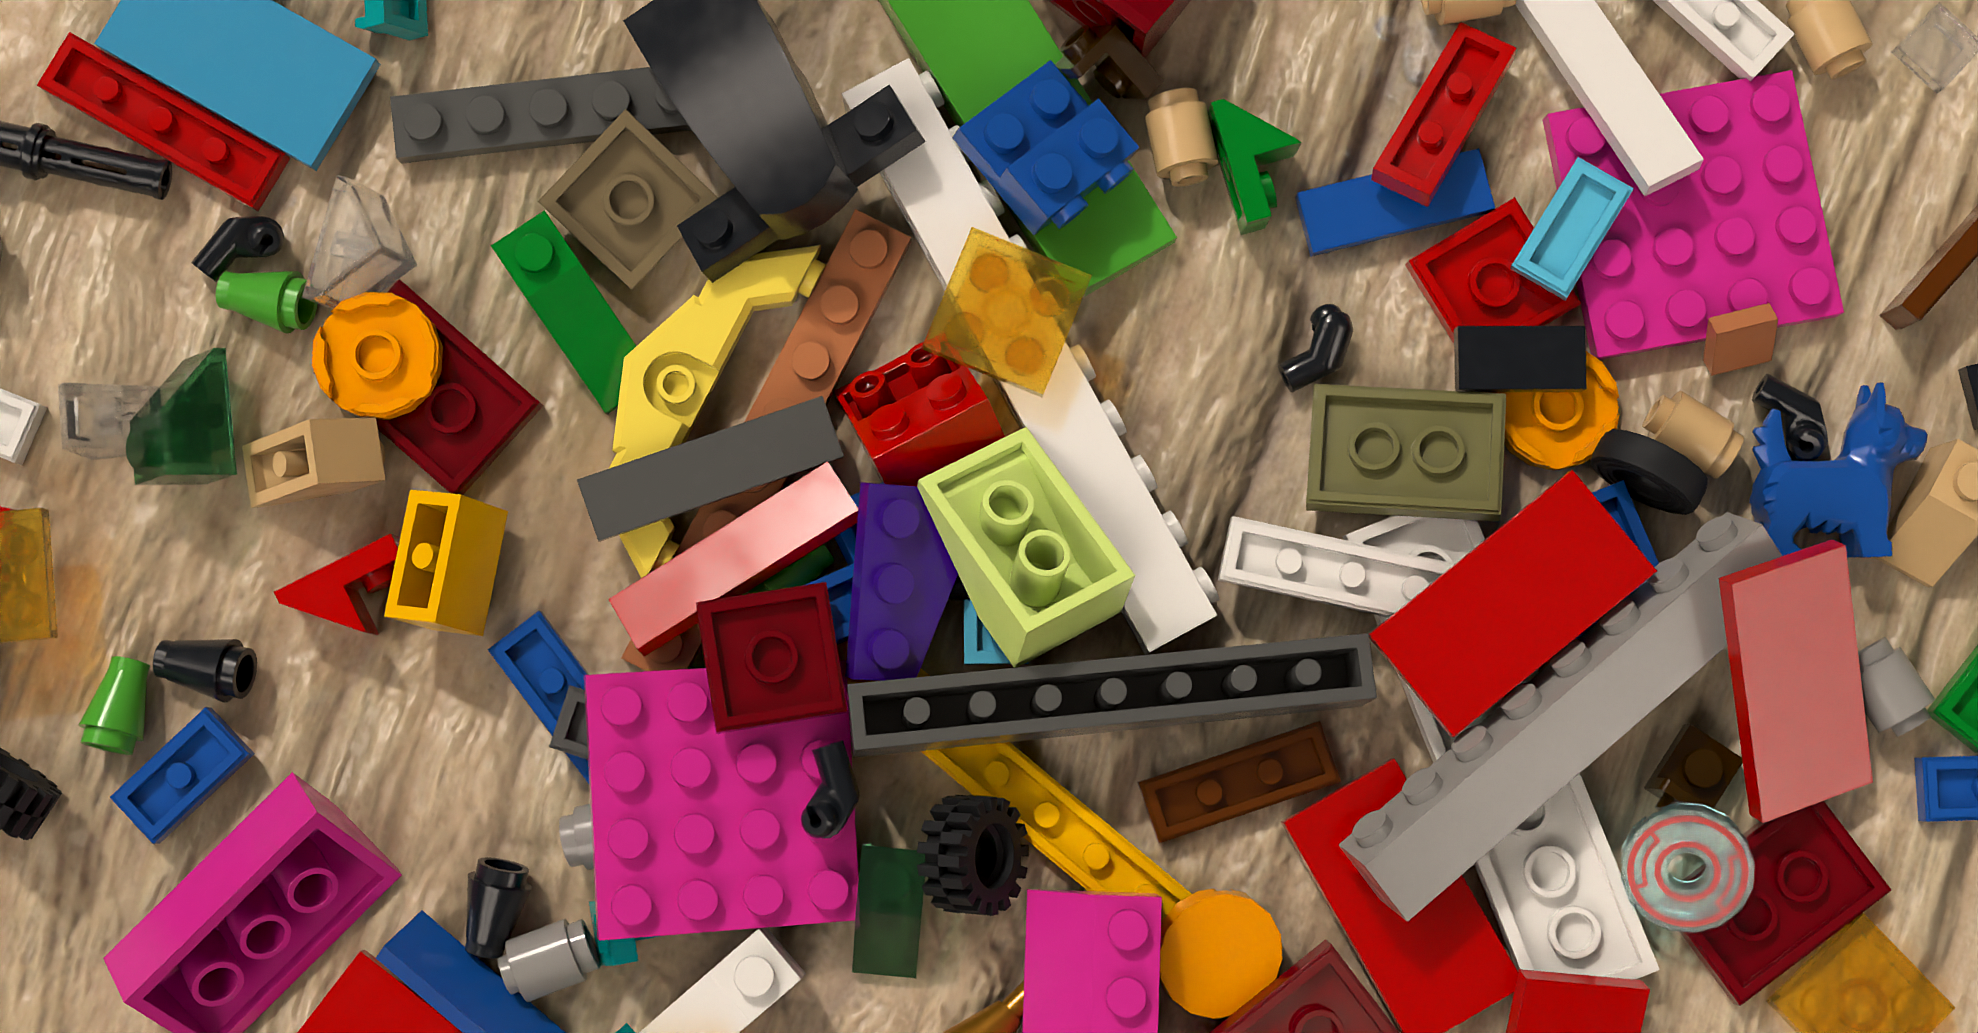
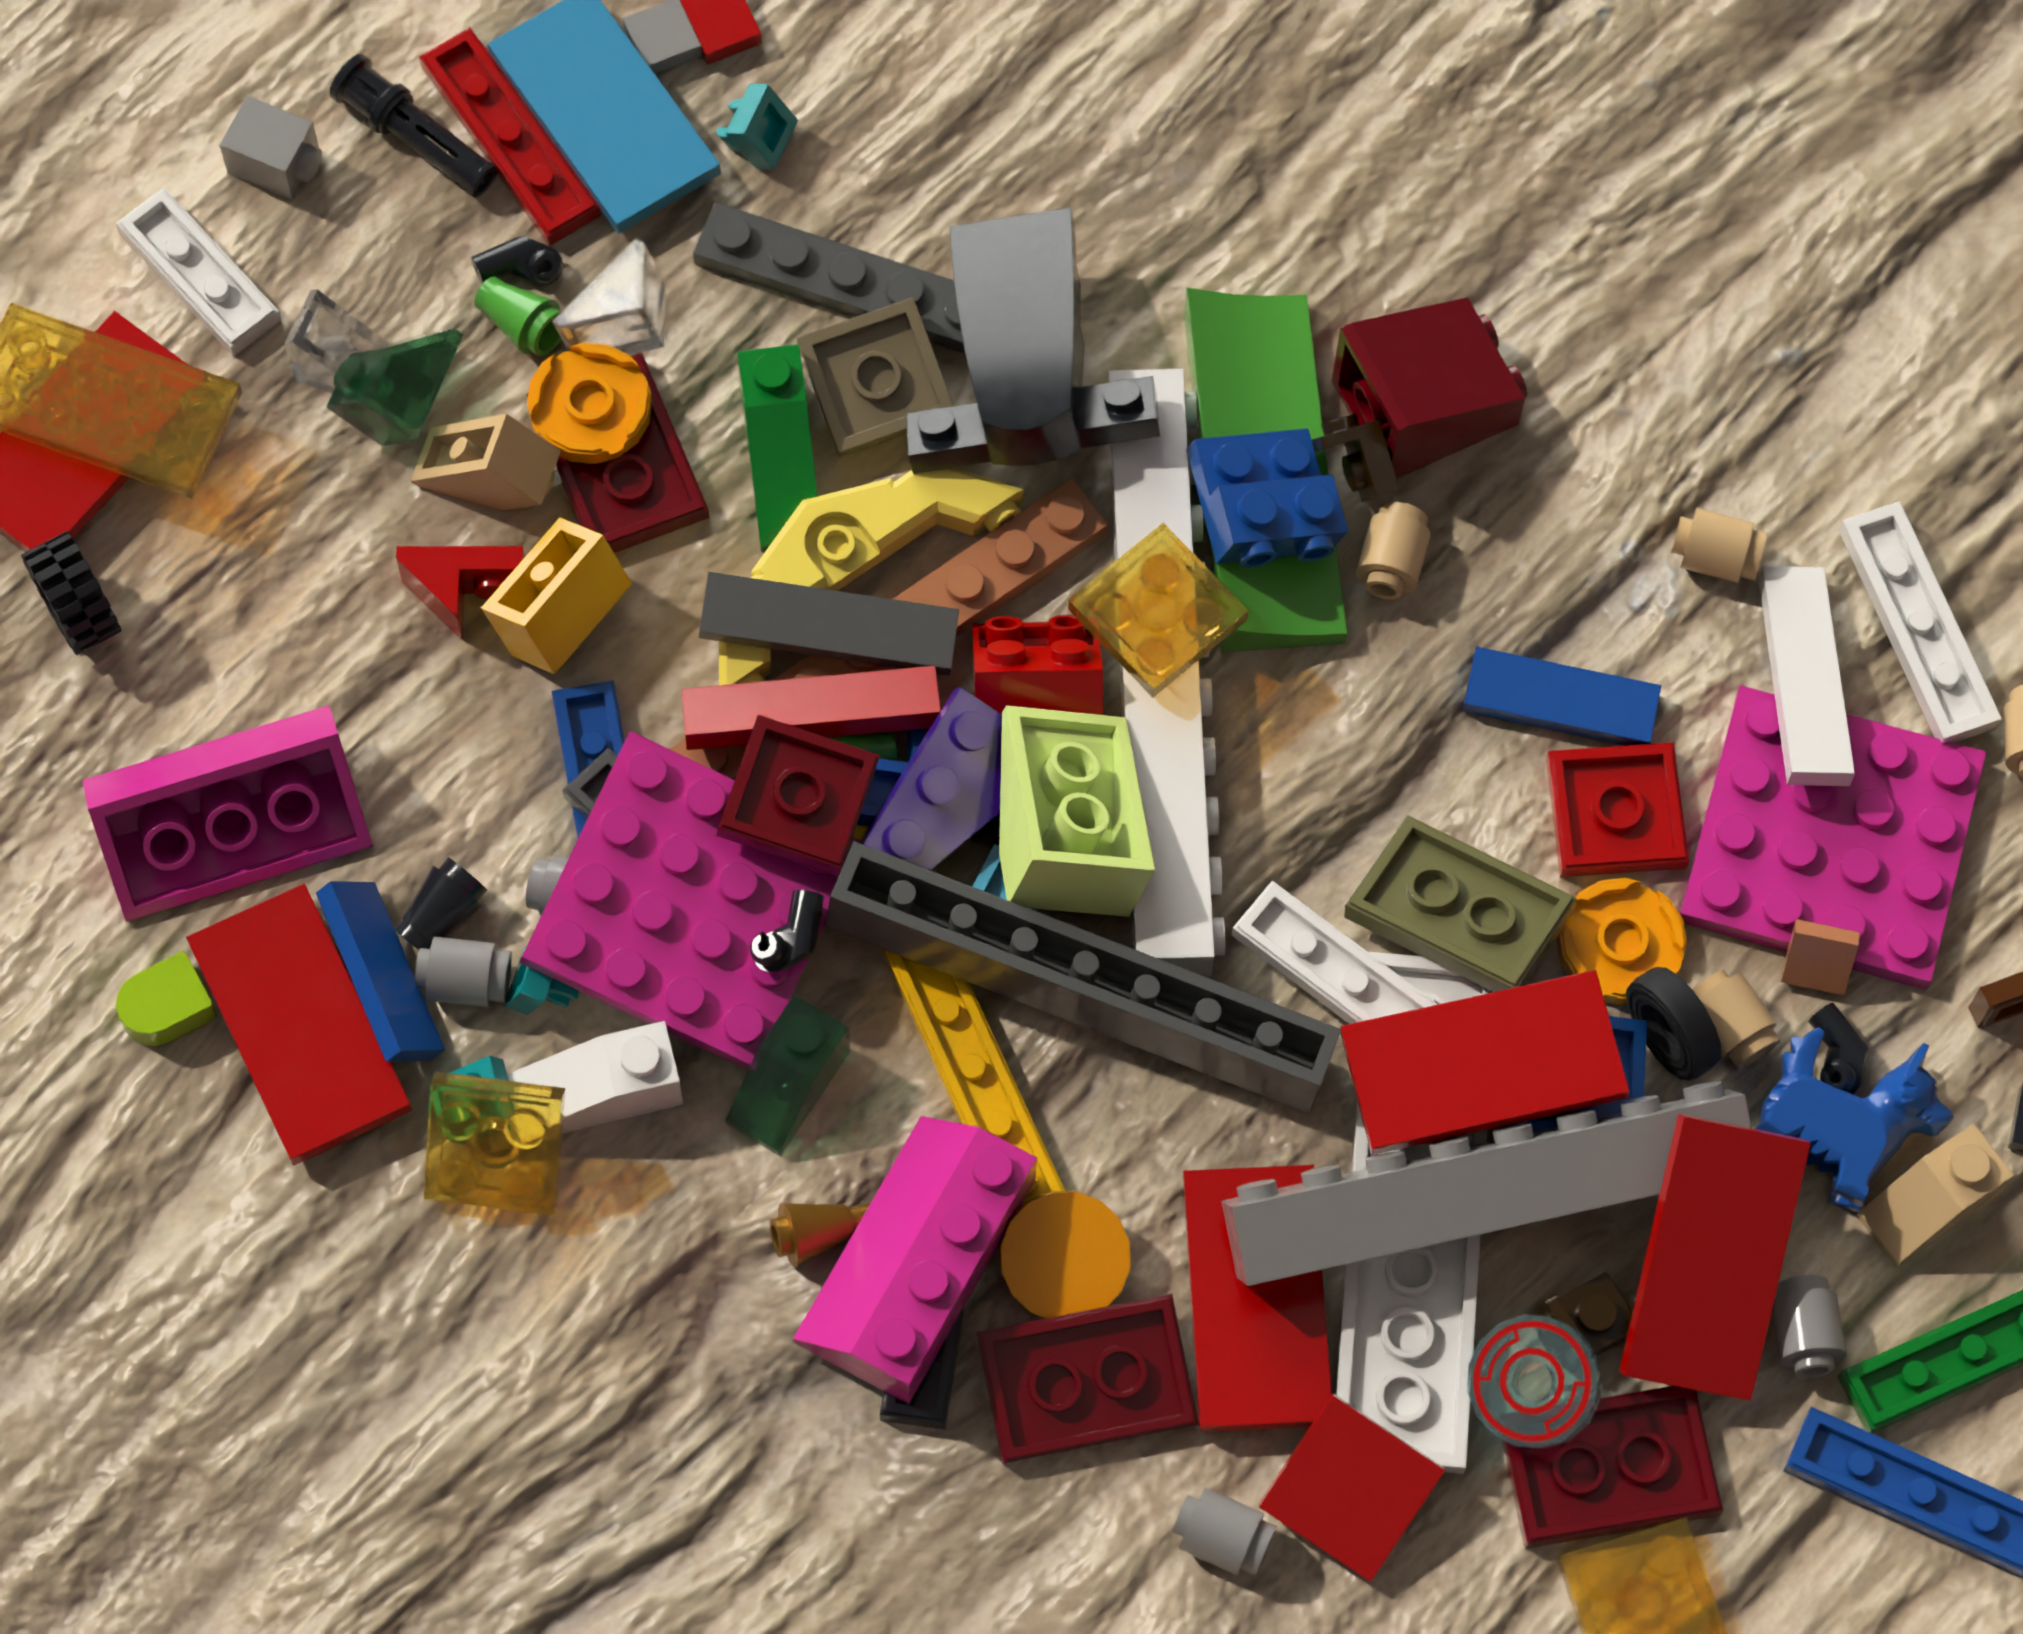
camera: 30 degrees right, 15 degrees down
bright green cone [78,656,150,755] -> none
blue plate [110,707,255,844] -> none
black cone [153,639,257,703] -> none
black tyre [917,795,1029,916] -> none
reddish brown tile [1137,721,1341,843] -> none
green slope [1208,99,1302,235] -> none
black arm [1278,304,1353,393] -> none
red plate [1371,22,1517,207] -> none
black tile [1454,326,1587,392] -> none
medium azure tile [1510,157,1634,301] -> none

